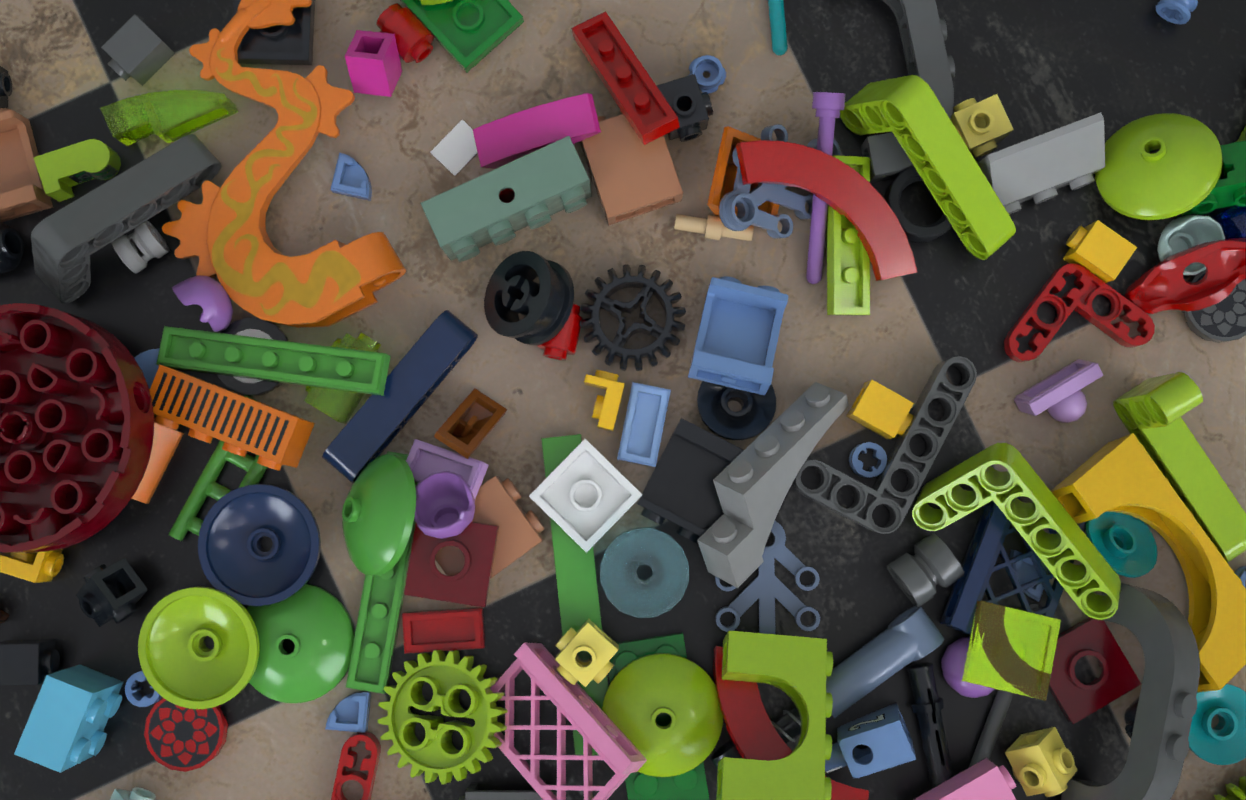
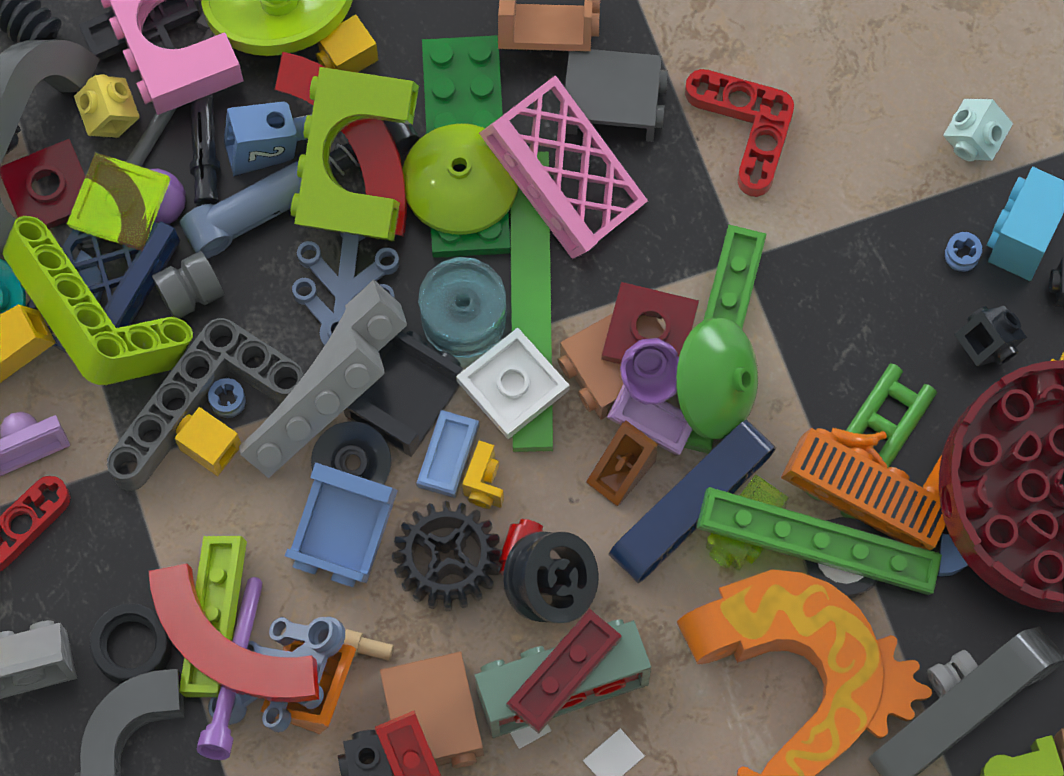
camera: 175 degrees left, 15 degrees down
lime dish [138,586,260,709] -> none
tile [144,698,228,772] -> none
medium lavender hair [172,275,233,333] -> none
dark blue dish [198,484,321,606] -> none
bright green dish [246,584,355,703] -> none
medium blue tile [325,691,371,733] -> none
medium blue tile [330,152,372,201] -> none
lime gear [378,650,508,784] -> none
red tile [402,607,485,654] -> none
dark pink slope [473,93,601,169] -> none
light yellow brick [555,619,619,687] -> none
lime beam [840,75,1016,260] -> none
light yellow brick [951,94,1014,158] -> none
none -> dark red tile [506,609,622,734]
none -> orange bar [831,428,888,468]

